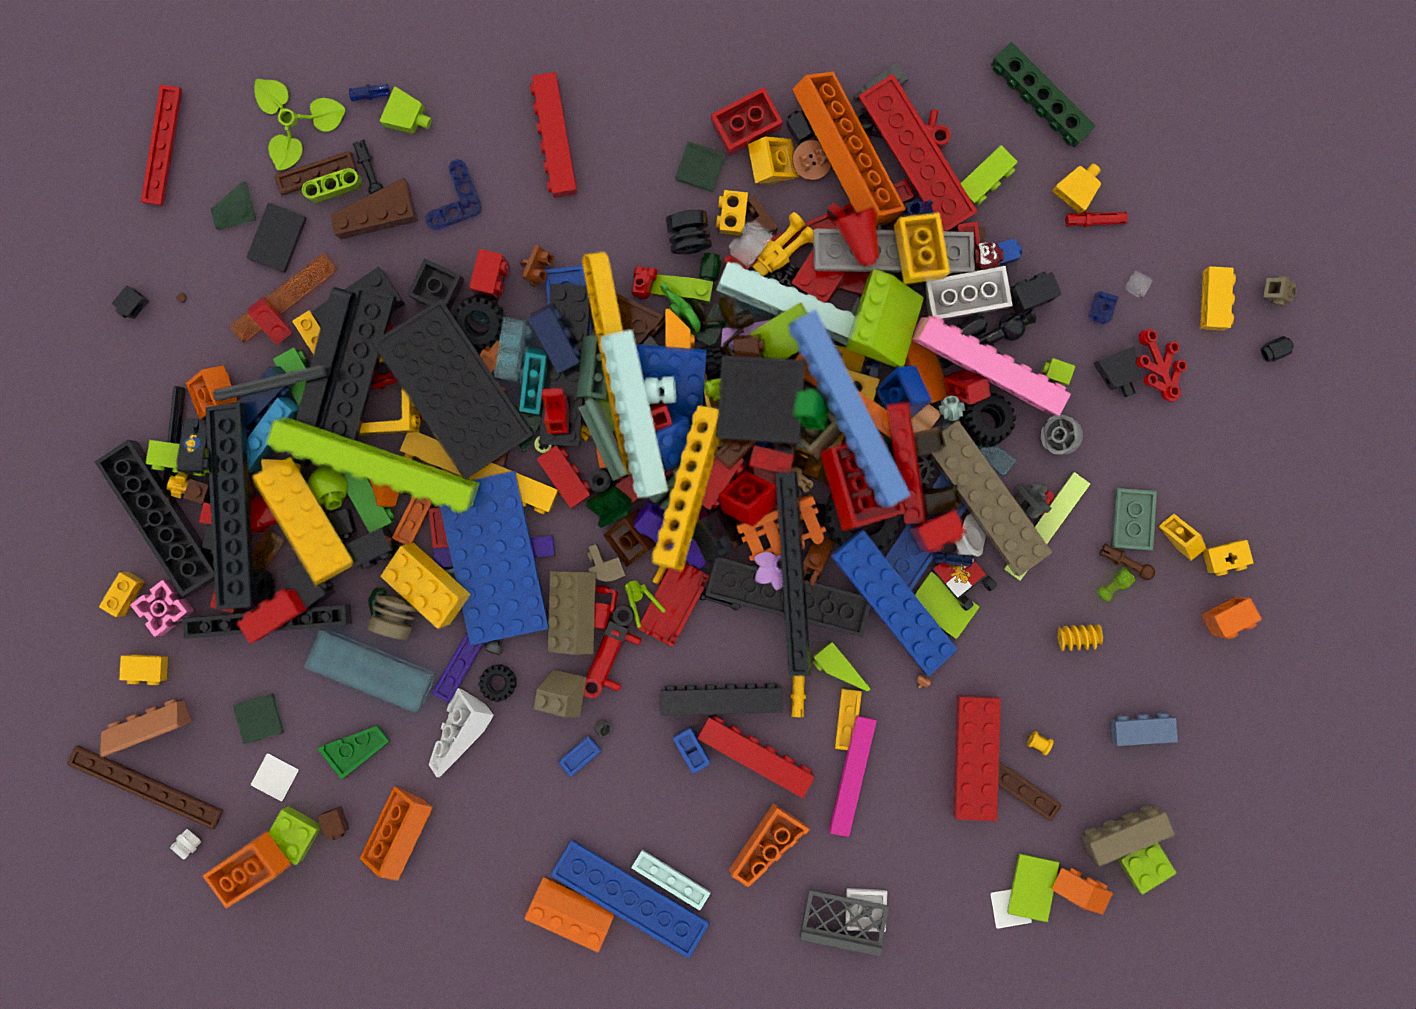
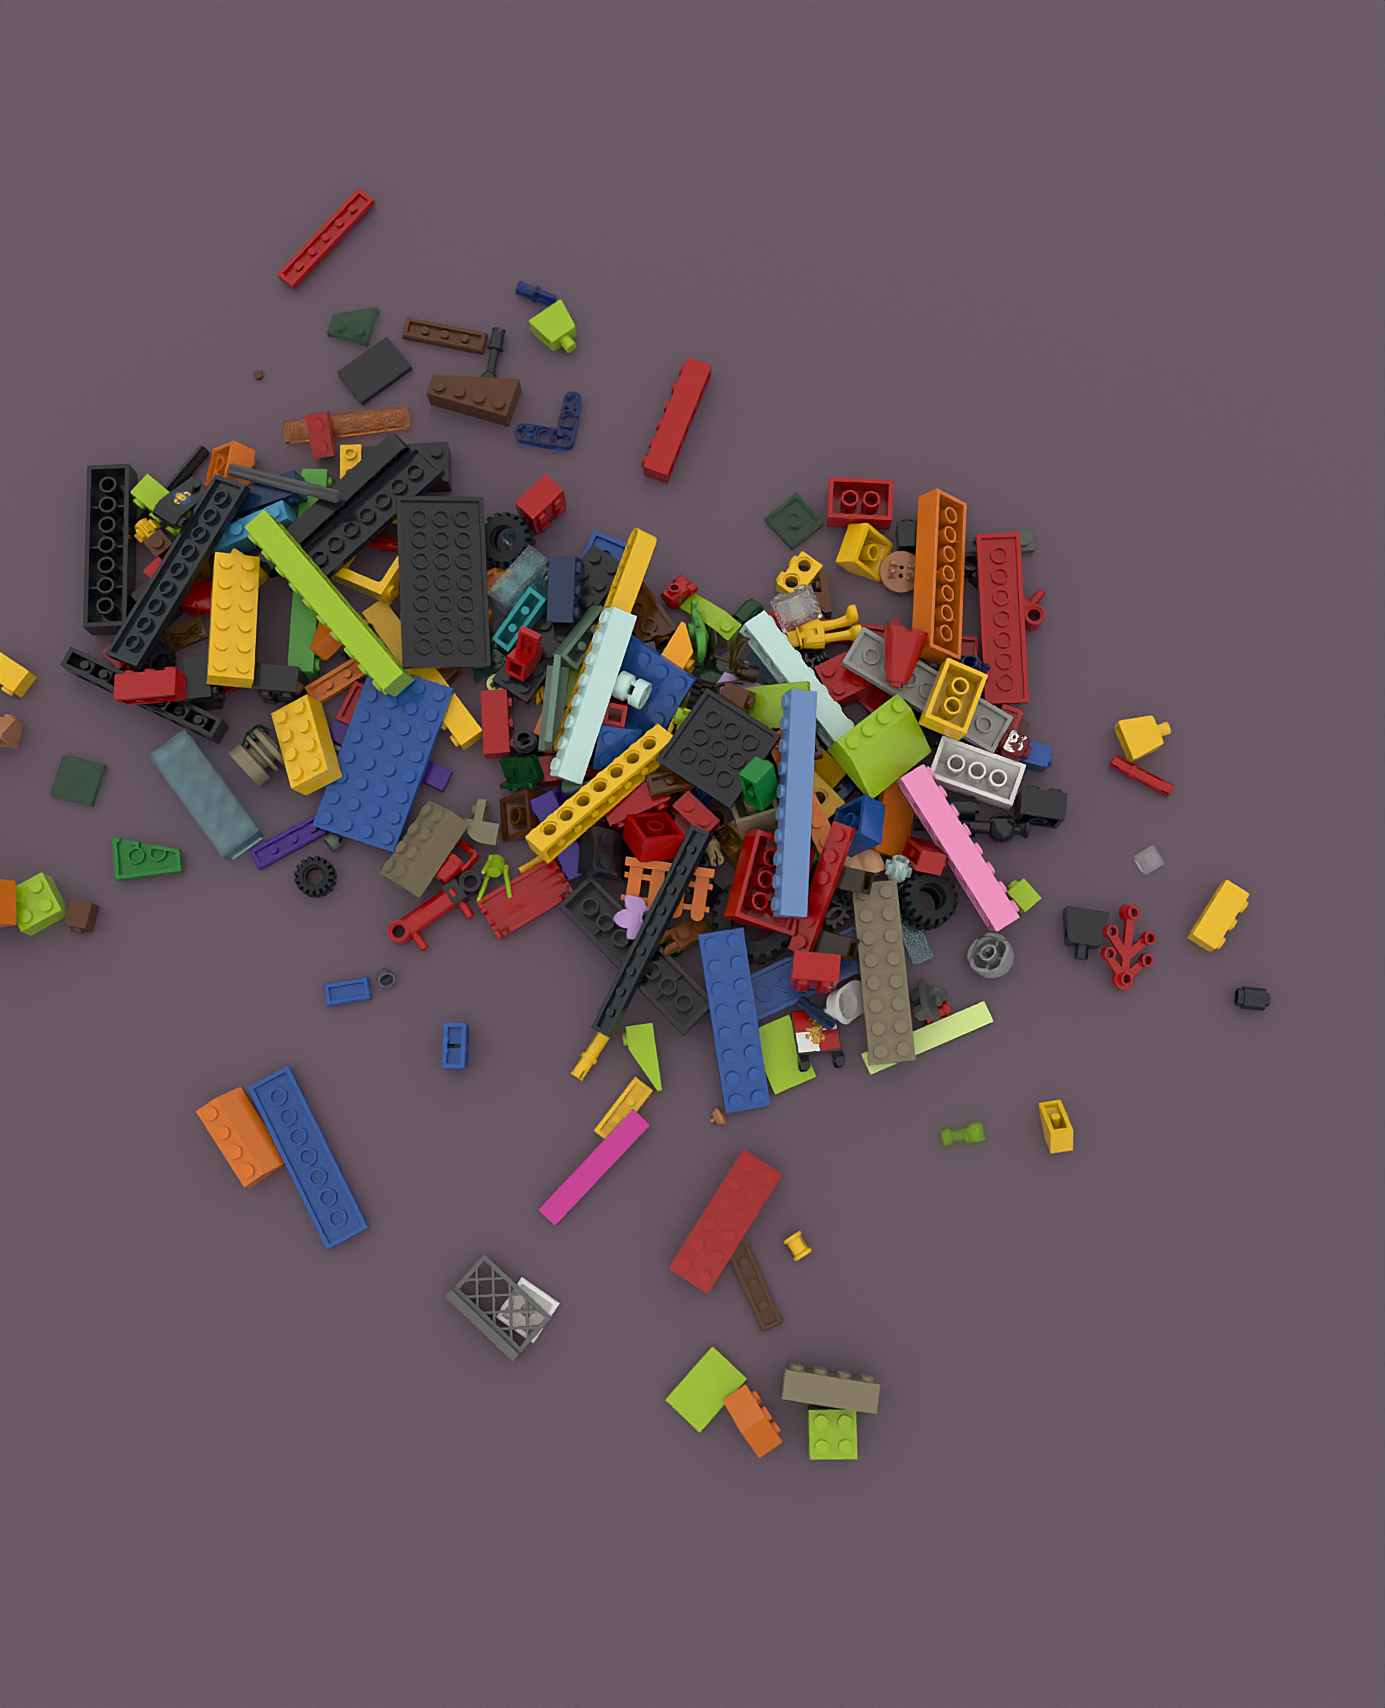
camera: 35 degrees right, 10 degrees down
yellow brick [99,572,145,617] -> none
black brick [111,285,149,319] -> none
bright pink brick [130,580,195,637] -> none
white sticker [251,754,299,801] -> none
lime plant [254,79,346,170] -> none
lime beam [302,168,362,203] -> none
lime brick [307,466,348,510] -> none
black brick [327,509,357,540] -> none
orange slope [359,786,433,881] -> none
black brick [407,258,465,311] -> none
white wedge [428,688,494,777] -> none
dark orange hips [520,245,555,287] -> none
dark tan slope [534,670,587,717] -> none
light aqua plate [631,849,711,910] -> none
black brick [660,683,782,715] -> none
black wheel [666,210,712,254] -> none
red brick [697,715,815,798] -> none
black hinge [699,593,739,611] -> none
orange wedge [729,803,810,887] -> none
lime brick [961,145,1018,206] -> none
dark green brick [991,42,1096,148] -> none
white sticker [991,889,1032,929] -> none
yellow piece [1058,624,1103,651] -> none
clear blue brick [1088,291,1119,324] -> none
reddish brown pin [1099,543,1155,580] -> none
sand blue brick [1110,713,1178,746] -> none
sand green tile [1112,488,1157,551] -> none
orange brick [1201,596,1262,639] -> none
yellow brick [1203,540,1254,576] -> none
dark tan brick [1263,276,1297,306] -> none

